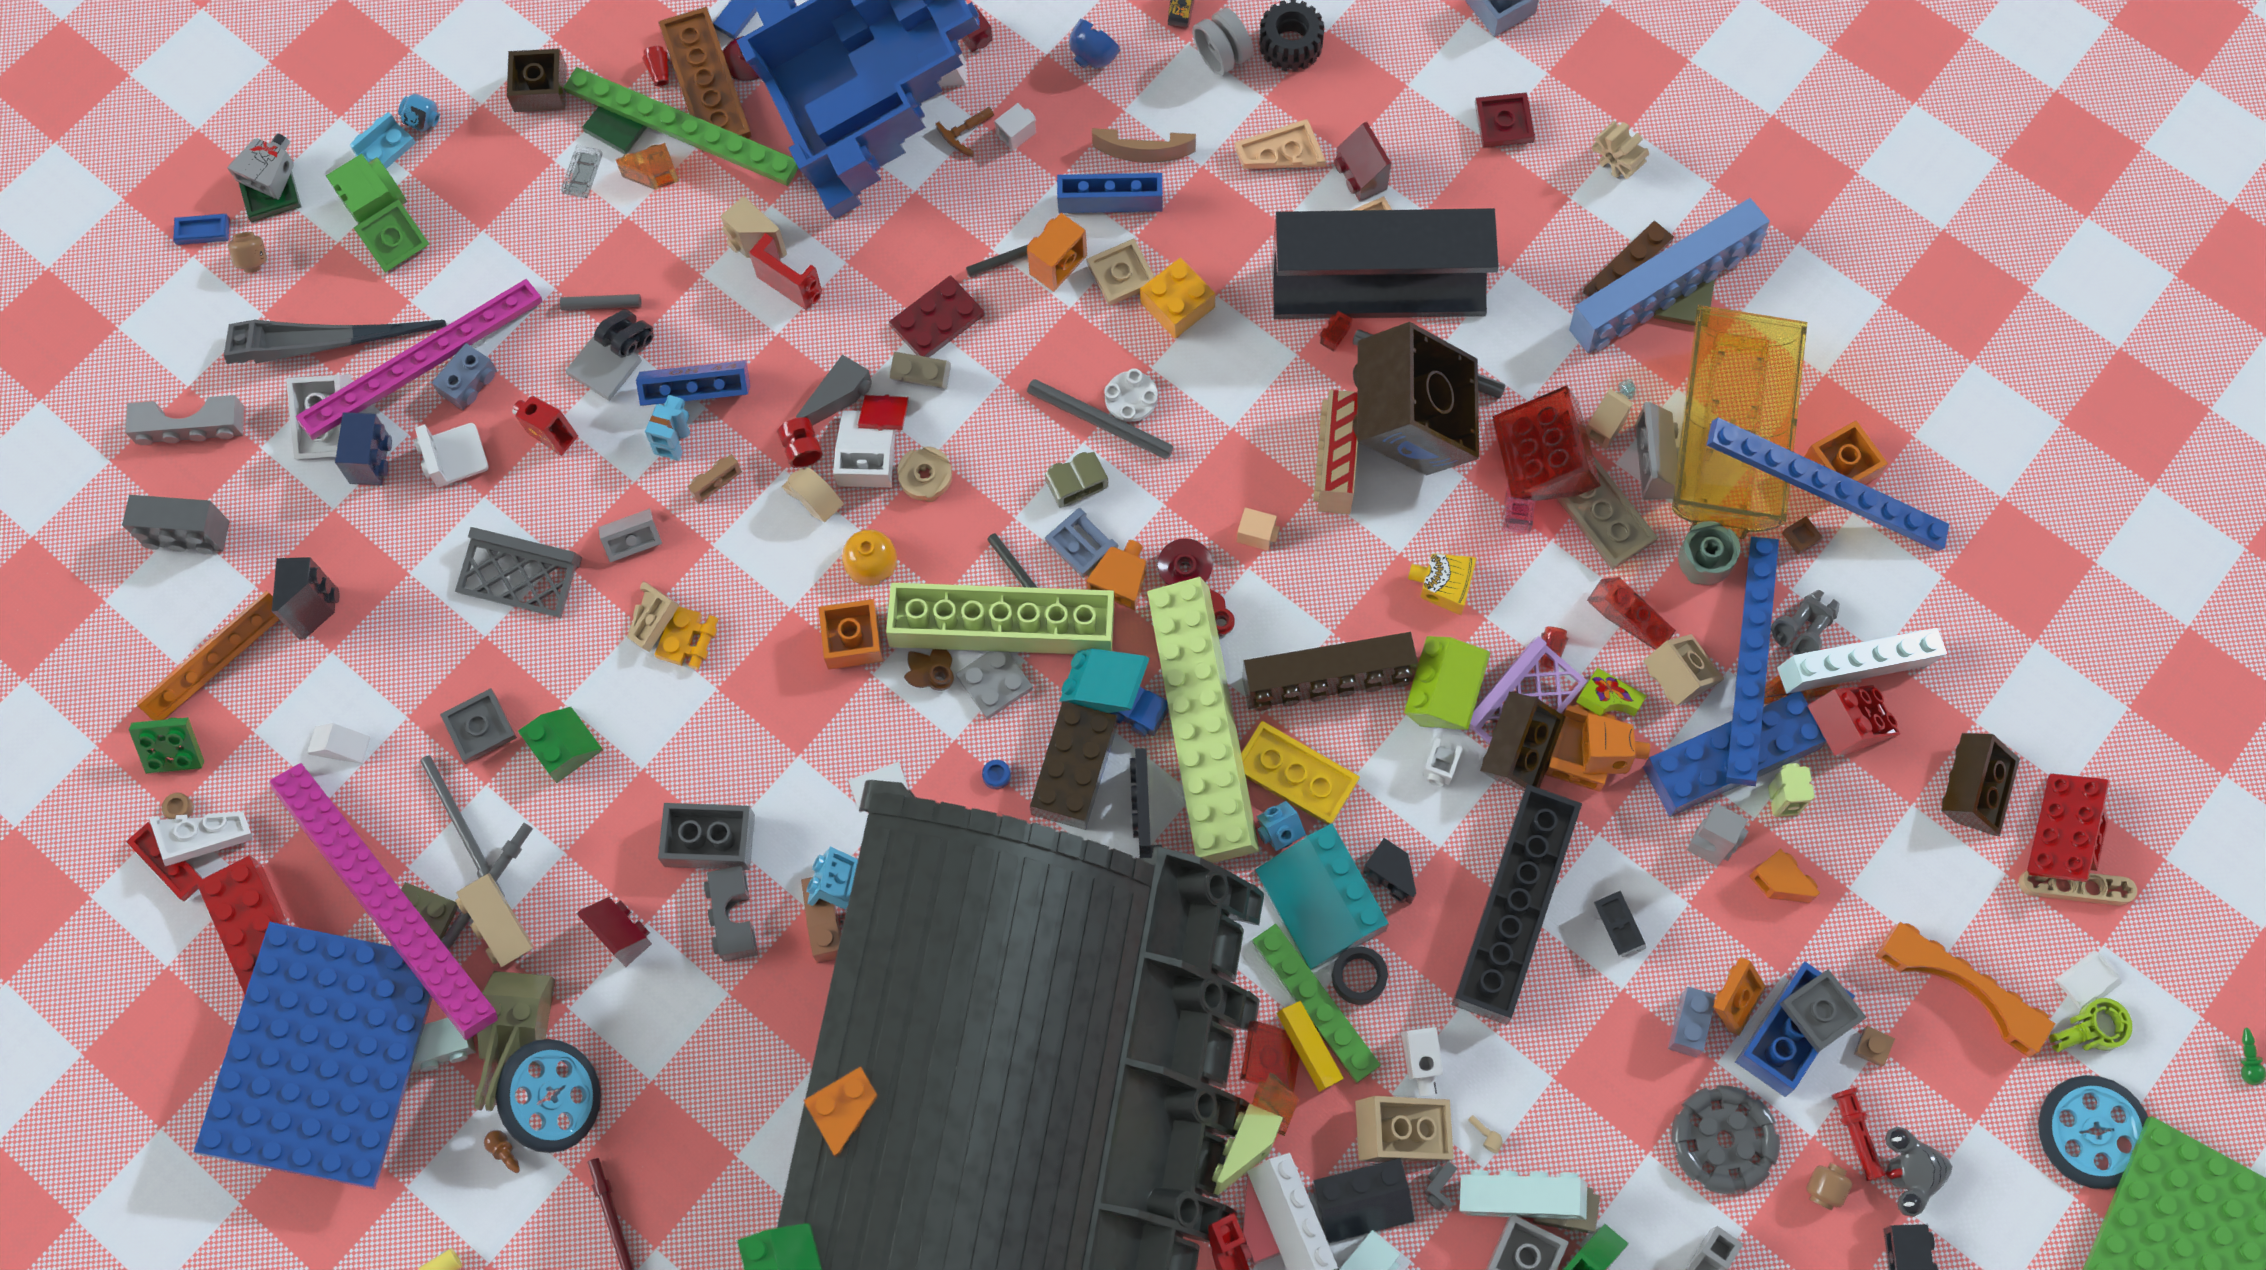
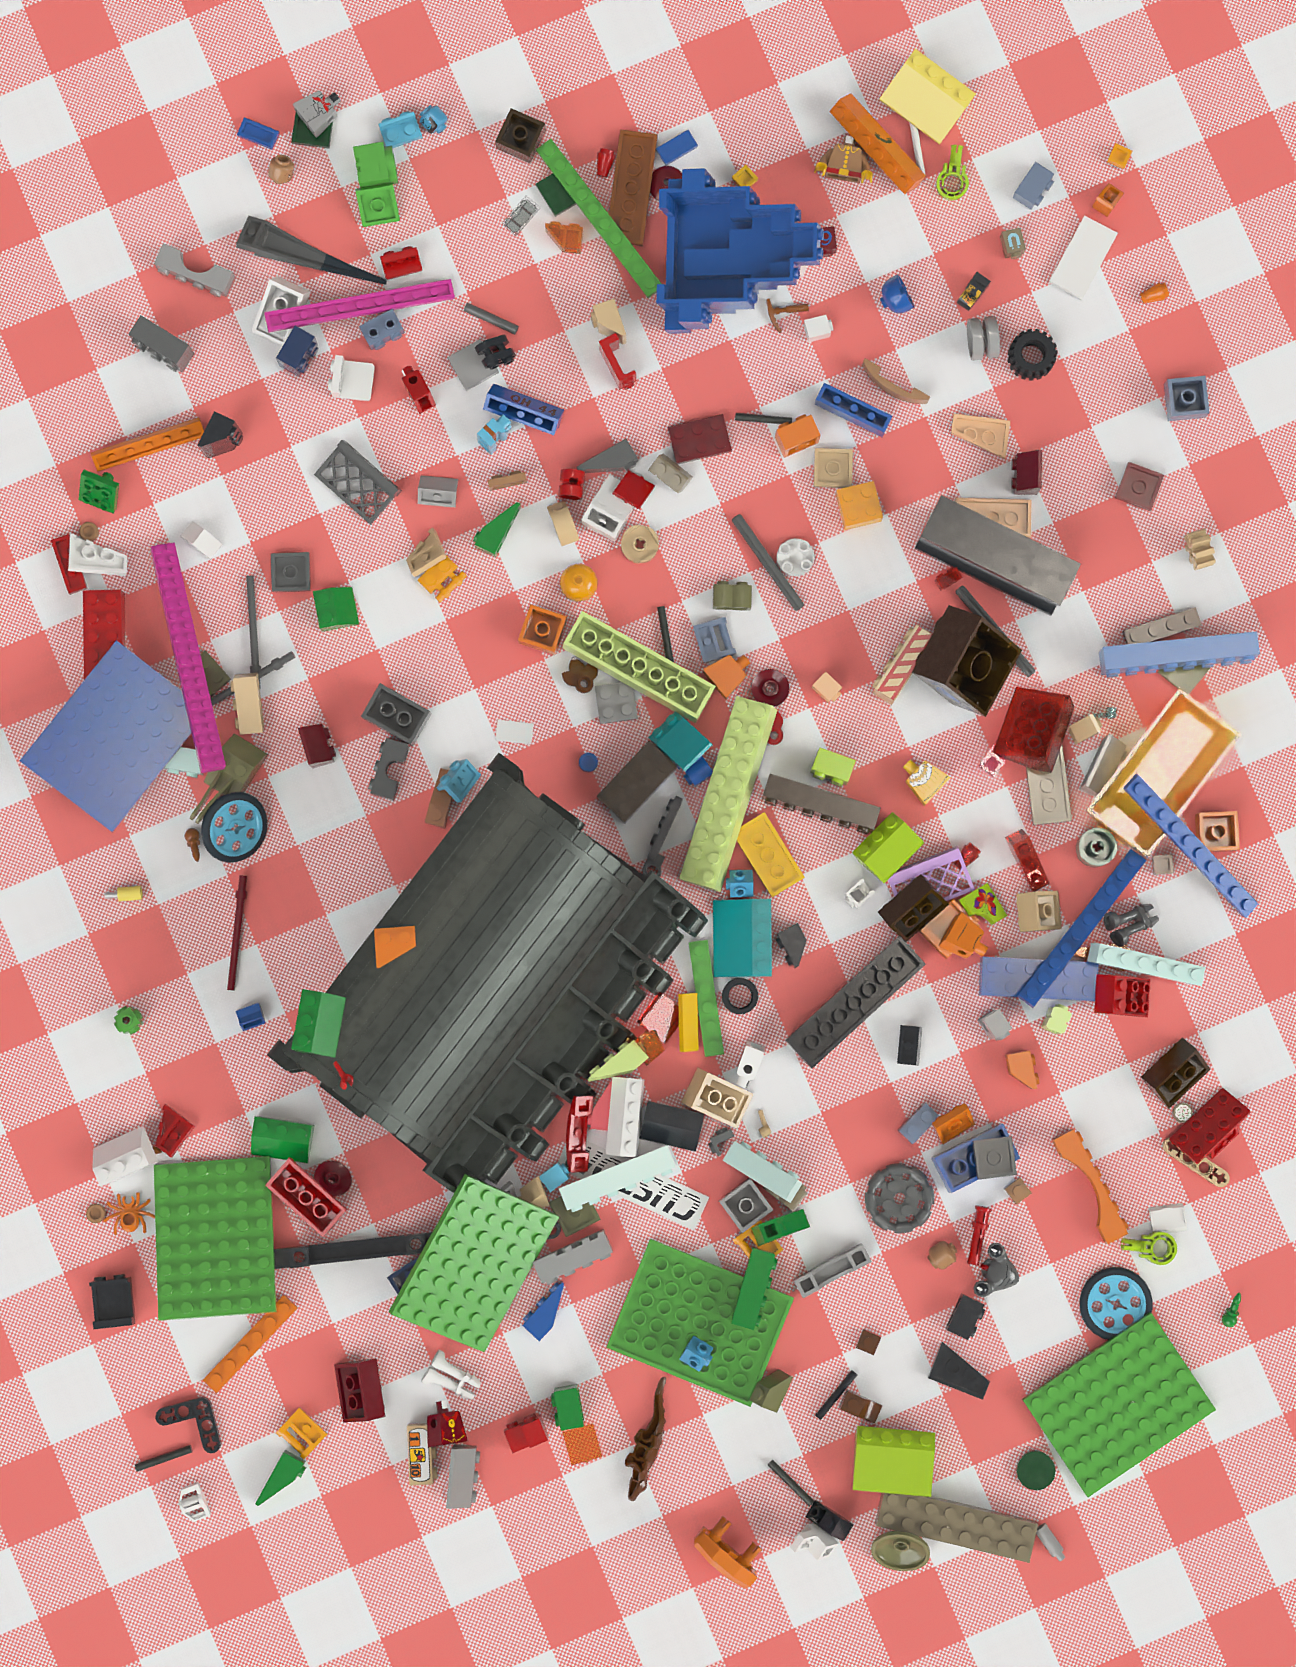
camera: 25 degrees right, 15 degrees up
none -> red bracket [380,246,422,280]
none -> green slope [473,502,521,558]
none -> lime brick [810,747,856,787]
none -> tile [1172,1103,1193,1122]

